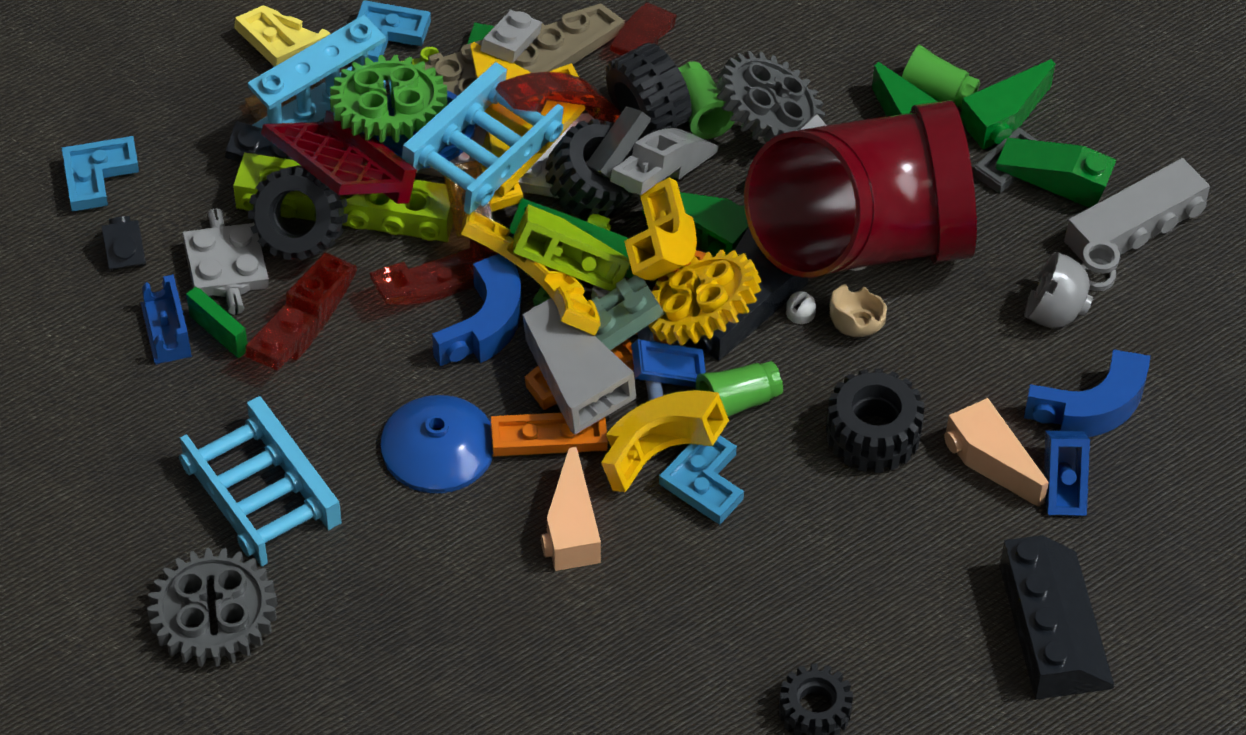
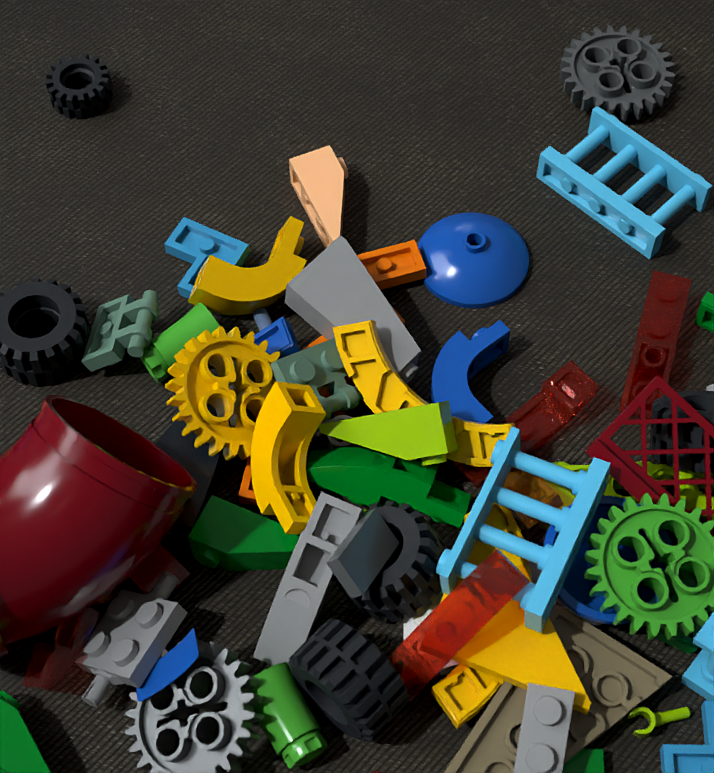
camera: 170 degrees right, 5 degrees up
none -> sand green plate [81,290,160,372]
none -> blue sticker [136,628,199,702]

